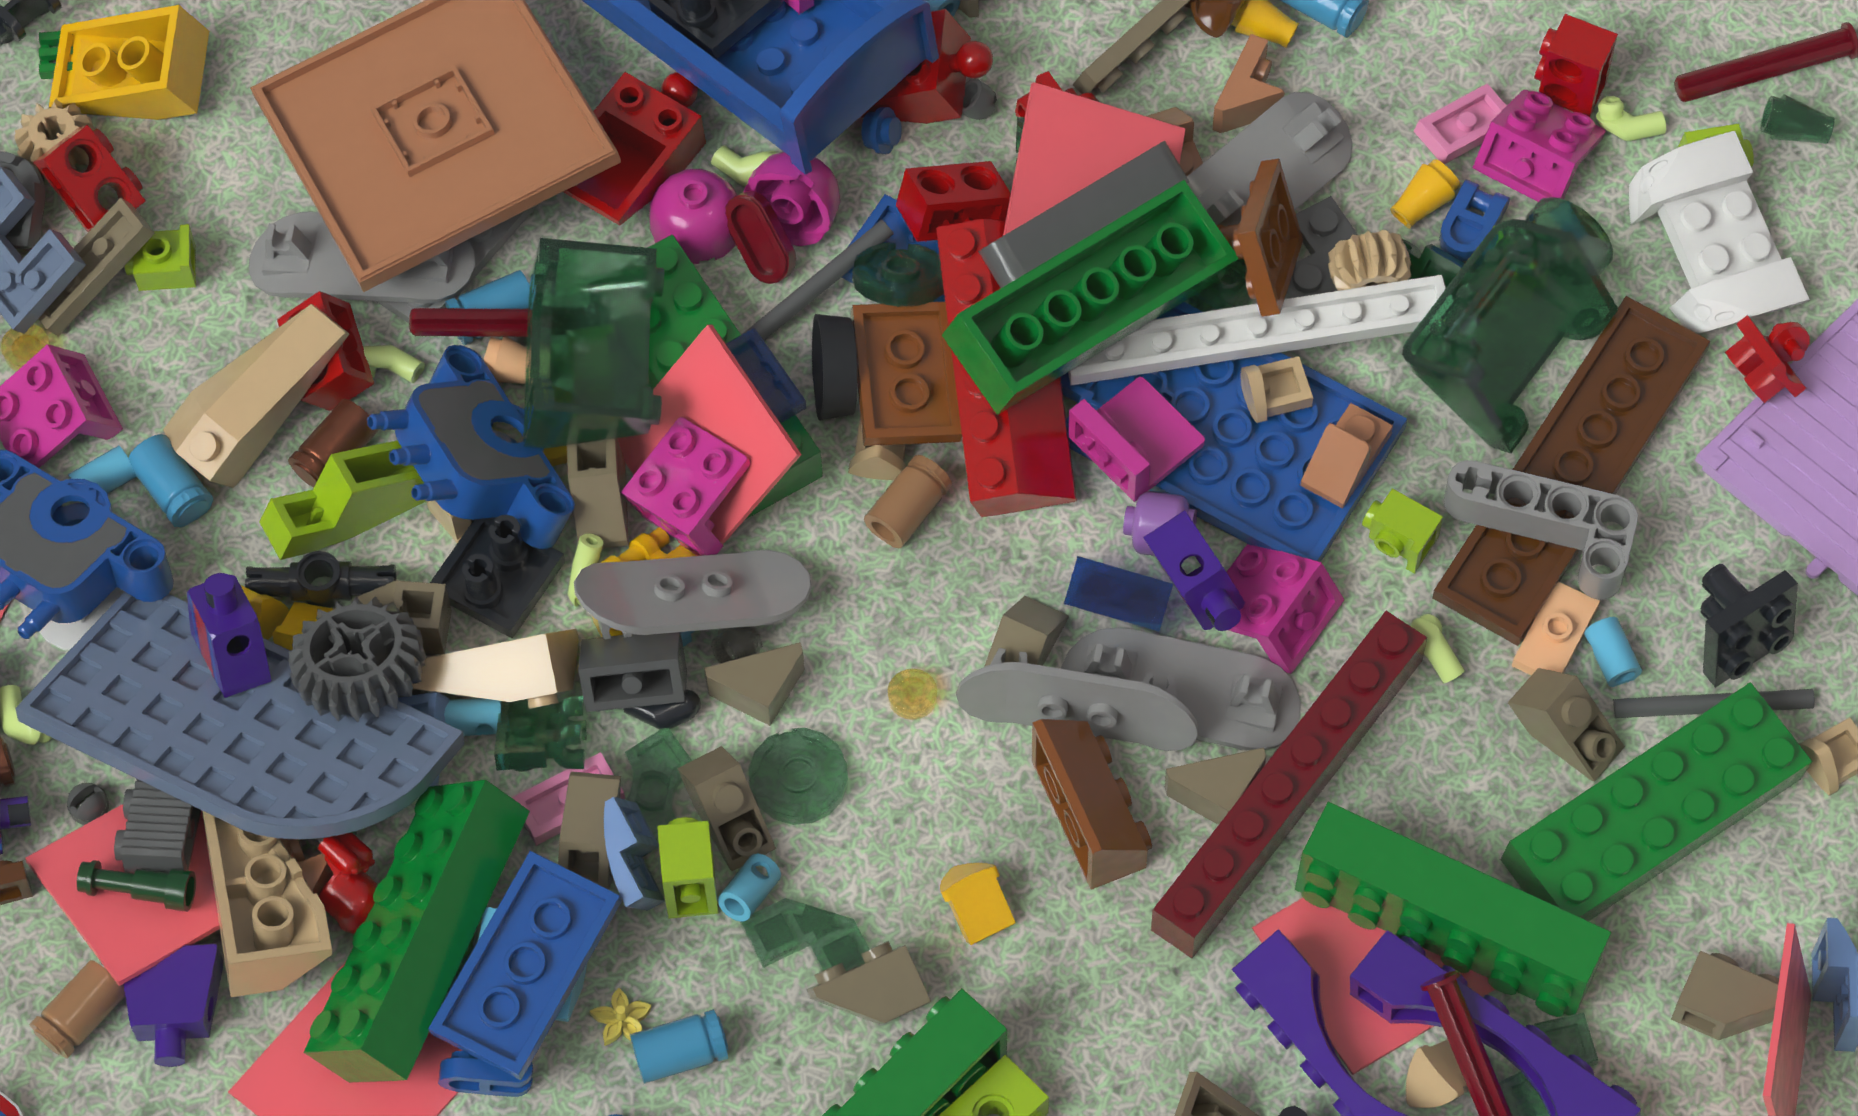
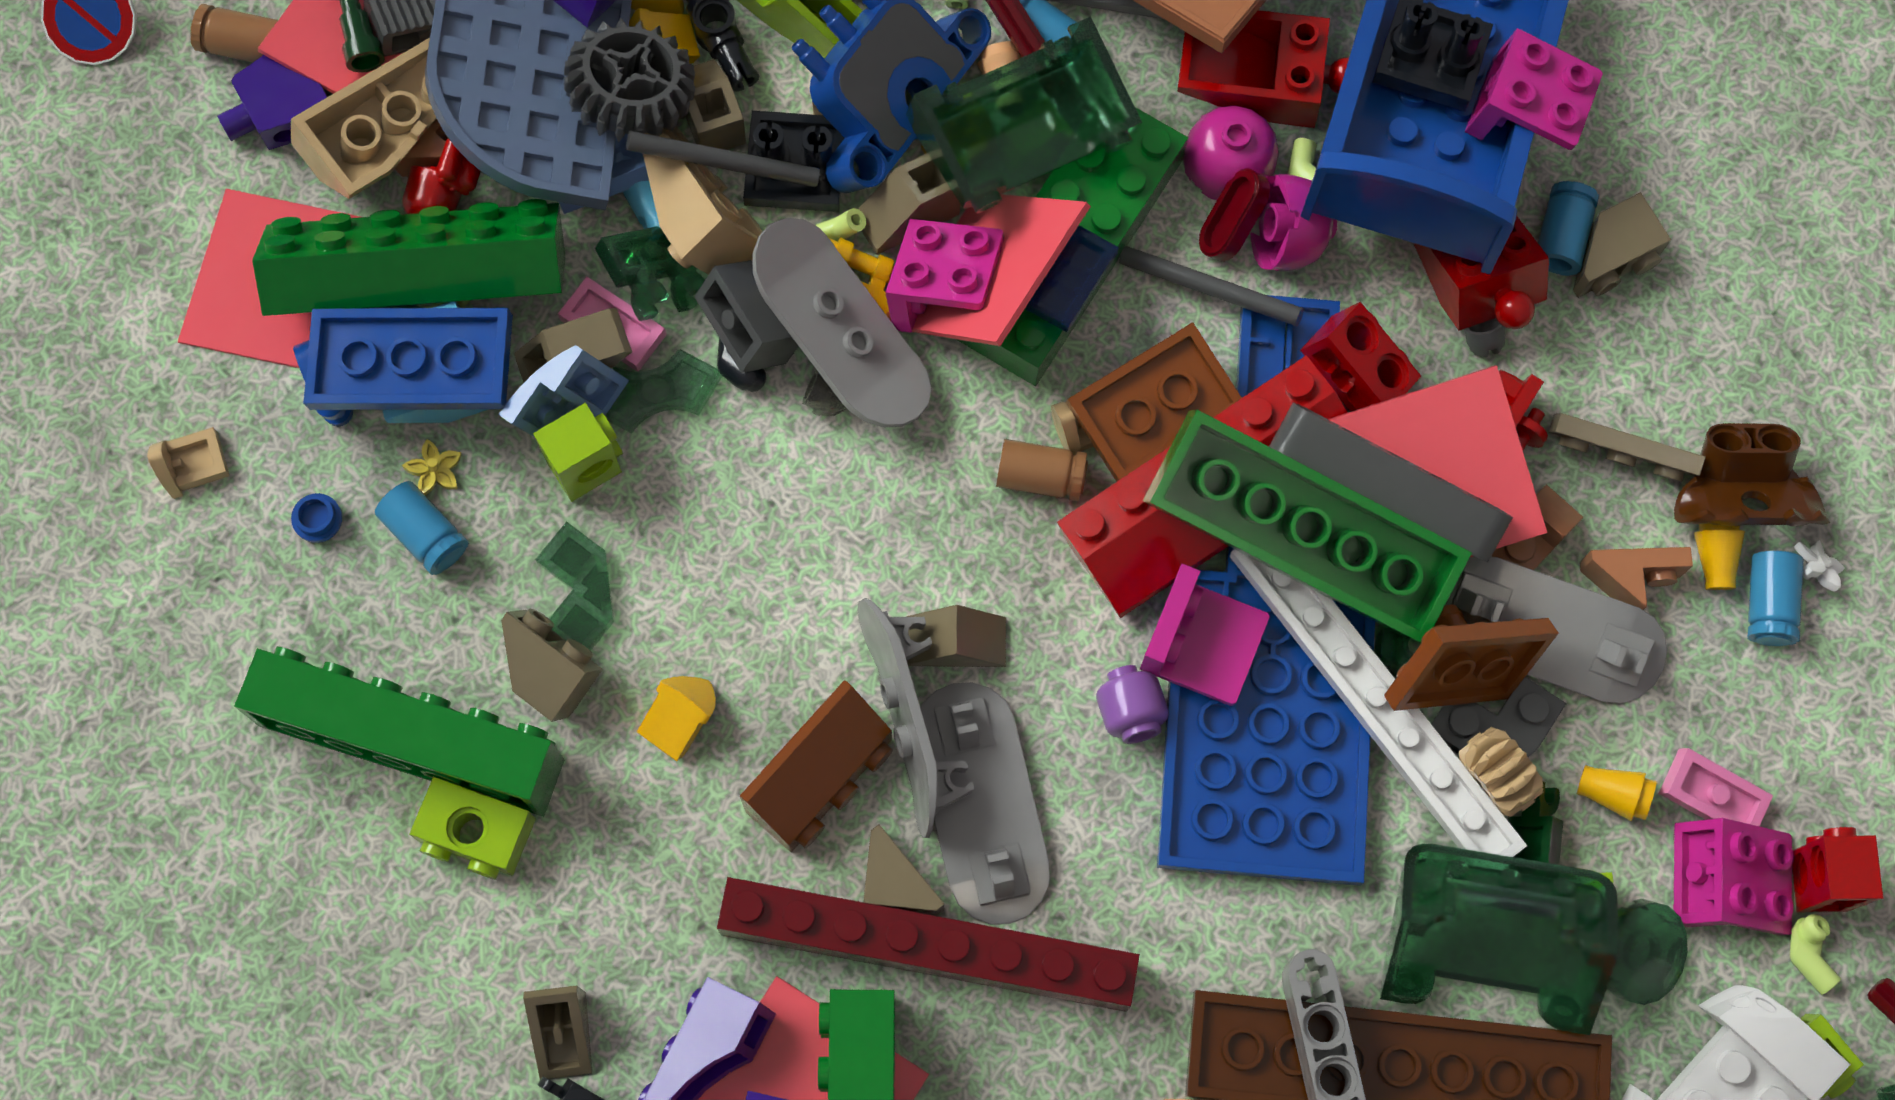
camera: 60 degrees right, 10 degrees up
dark tan slope [677,746,776,871] -> none
dark tan slope [704,642,805,726] -> none
medium azure piece [718,853,781,922] -> none
clear green tile [748,728,848,825] -> none
black tyre [812,314,857,421] -> none
clear green tile [852,243,944,307] -> none
blue plate [861,107,902,154] -> none
clear yellow tile [888,669,937,720] -> none
clear blue brick [1064,556,1174,634] -> none
dark purple torso [1143,510,1245,631] -> none
dark pink bracket [1227,544,1345,674] -> none
tan tile [1241,356,1313,423] -> none
nougat slope [1300,403,1393,509] -> none
lime brick [1362,488,1443,574] -> none
yellowish green arm [1410,614,1465,683] -> none
blue plate [1439,179,1510,262] -> none
none -> dark grey bar [626,131,820,187]

